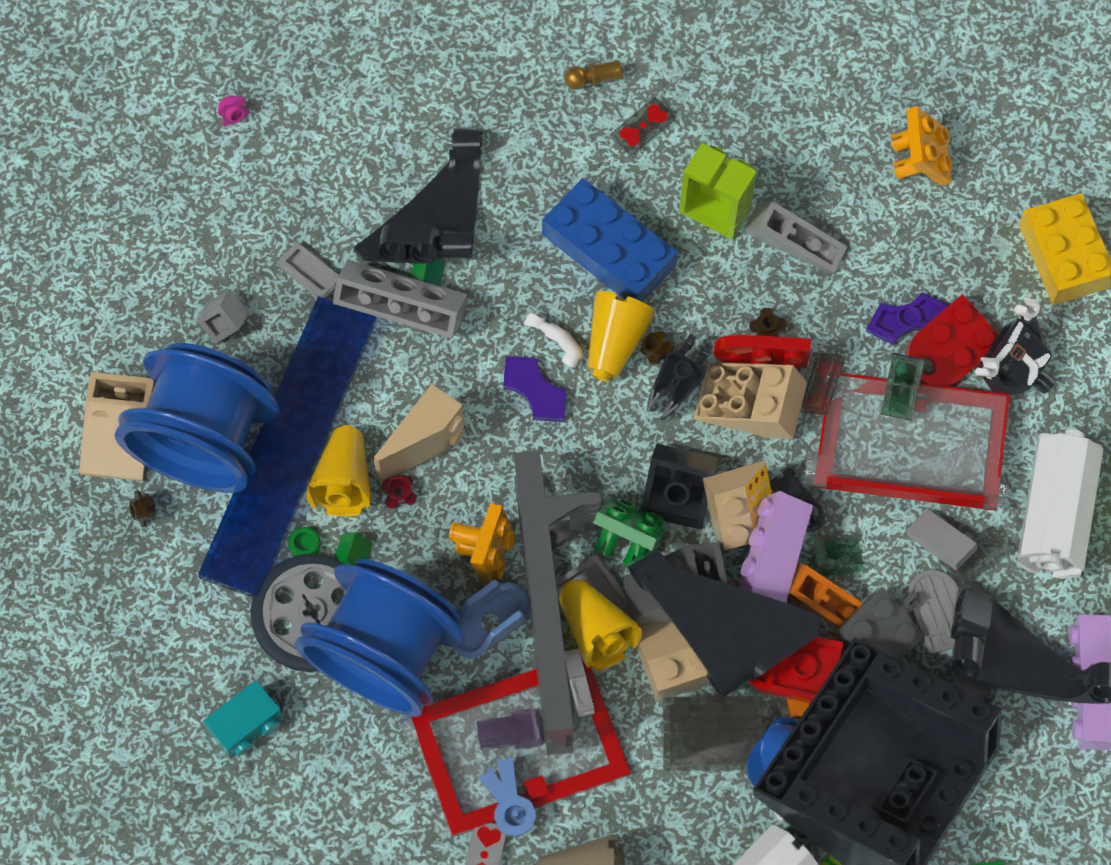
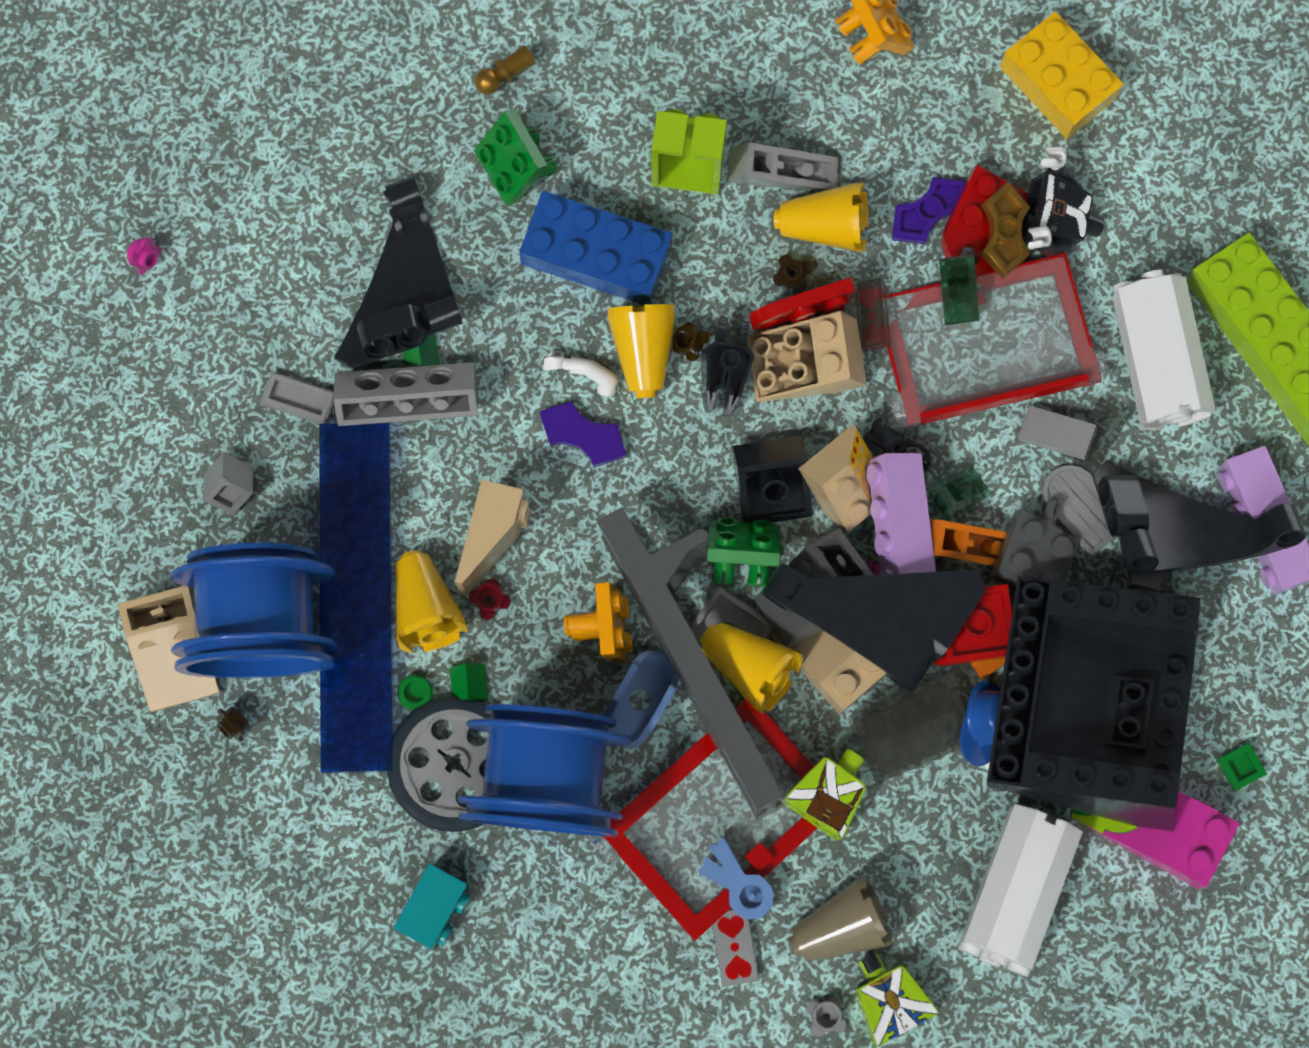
camera: 20 degrees left, 10 degrees up
clear purple piece [476,708,545,751] -> none
white piece [564,648,595,717] -> none
clear smoke tile [610,97,676,158] -> none
none -> green plate [474,109,557,206]
none -> yellow cone [774,183,869,252]
none -> torso [781,749,866,841]
none -> pearl gold tile [979,182,1031,279]

